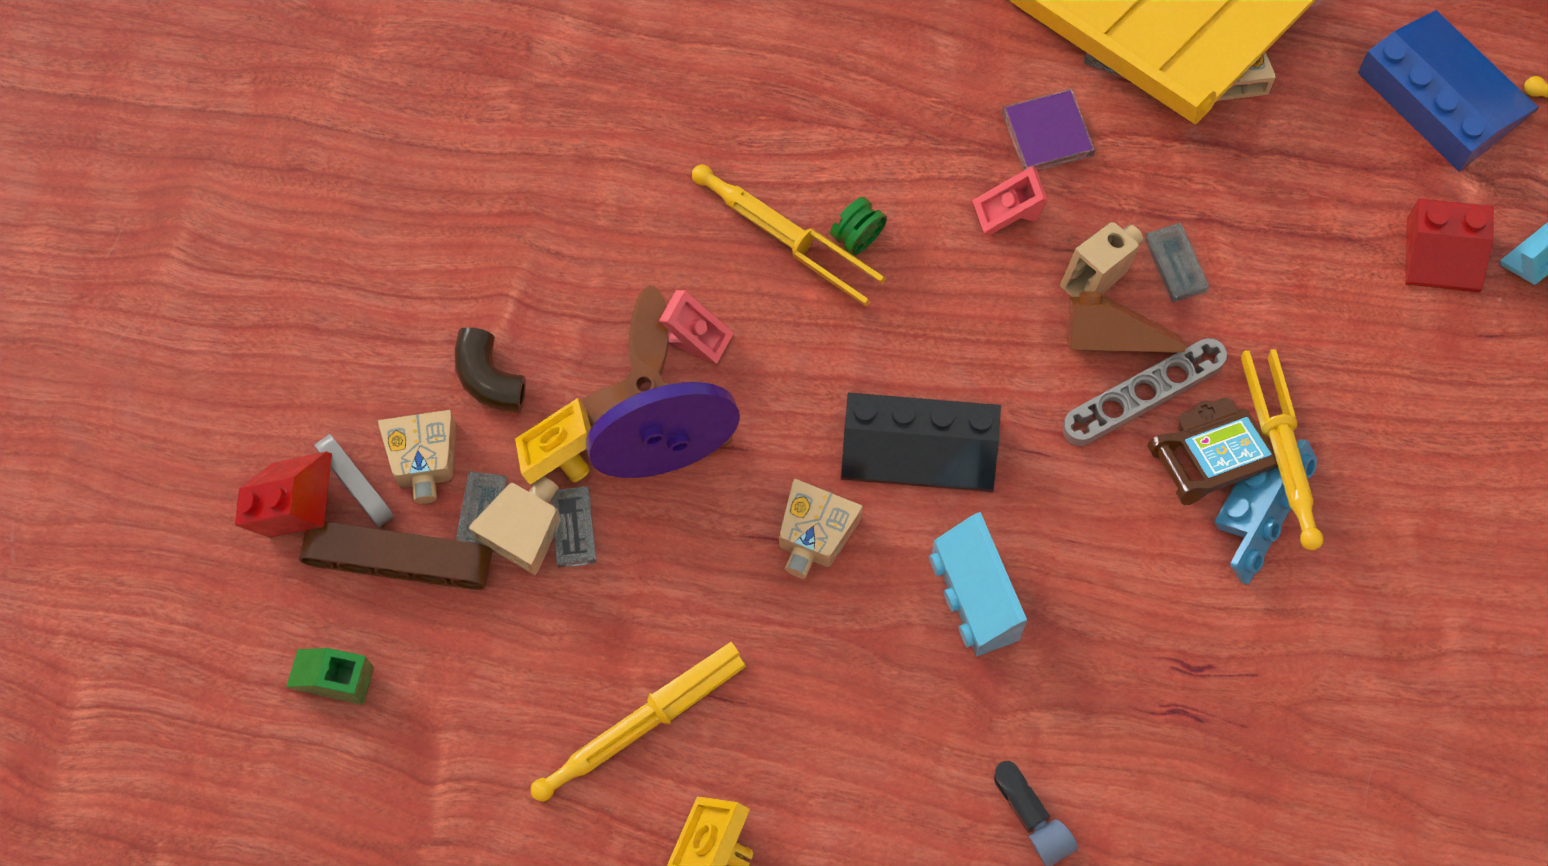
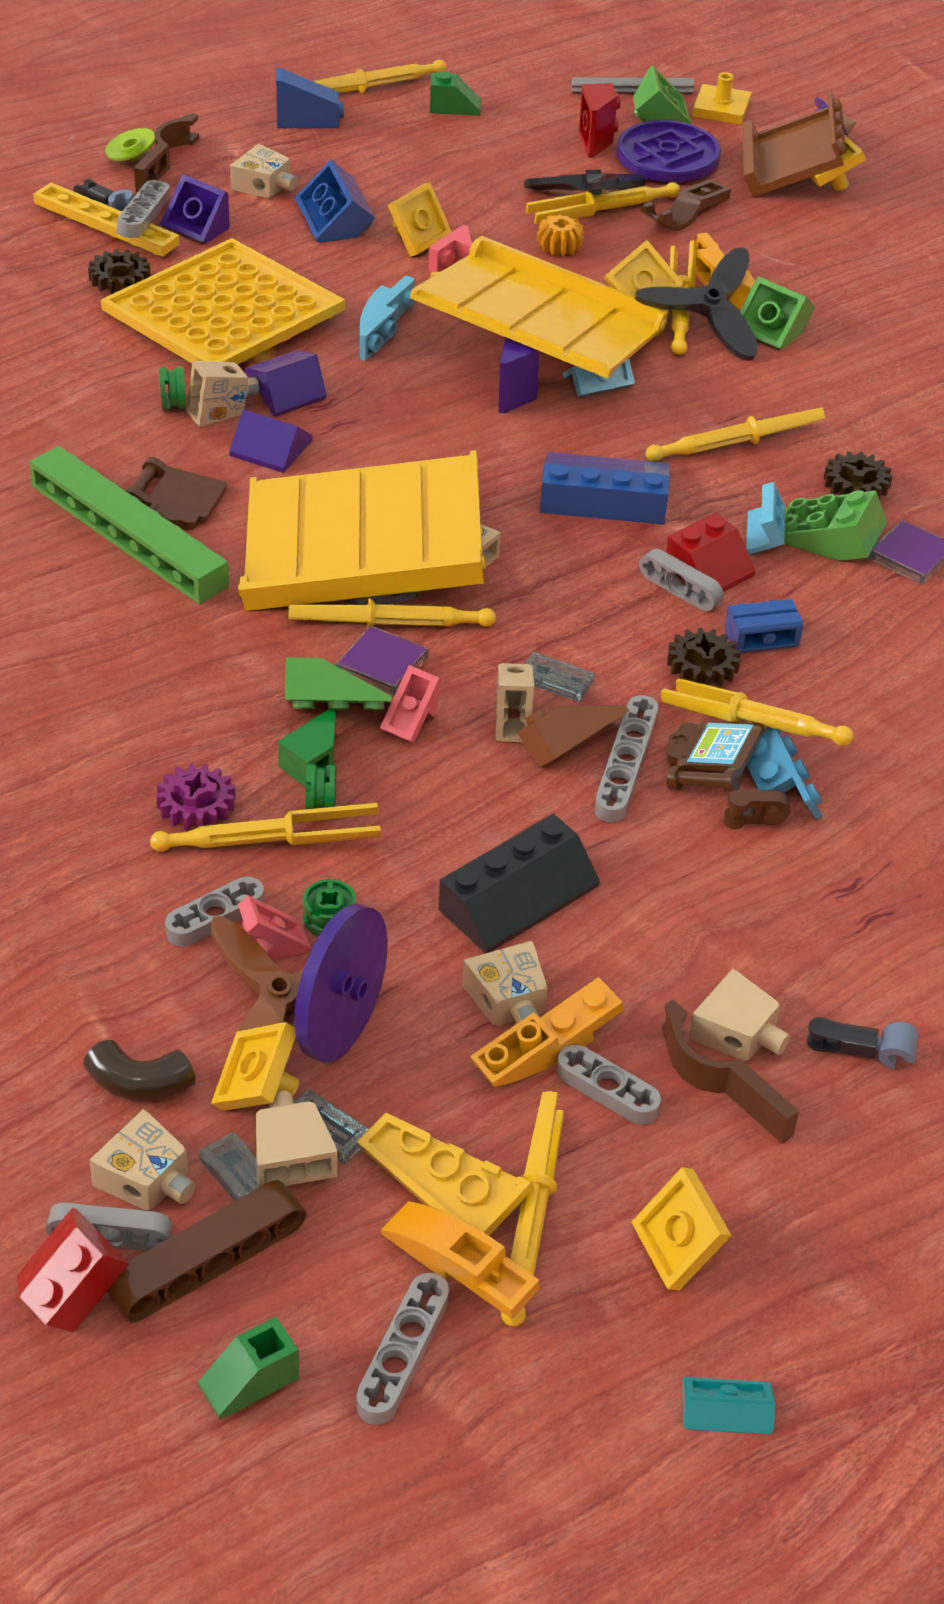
camera: 50 degrees left, 25 degrees down
medium azure slope [929,512,1027,657] -> none
none -> magenta gear [156,764,236,831]
none -> light grey beam [165,877,264,947]
none -> green slope [278,708,336,787]
none -> bright green slope [285,657,392,710]
none -> yellow piece [288,598,496,629]
none -> green wheel [303,879,356,937]
none -> light grey beam [356,1272,449,1425]
none -> yellow wing [357,1113,534,1236]
none -> light orange slope [381,1201,540,1319]
none -> light orange slope [470,977,624,1087]
none -> light grey beam [557,1045,661,1125]
none -> light grey beam [639,549,724,611]
none -> reddish brown piece [662,999,799,1144]
none -> dark brown gear [667,628,741,686]
none -> tan torso [689,969,791,1061]
none -> reddish brown plate [723,790,790,829]
none -> blue brick [725,599,803,653]

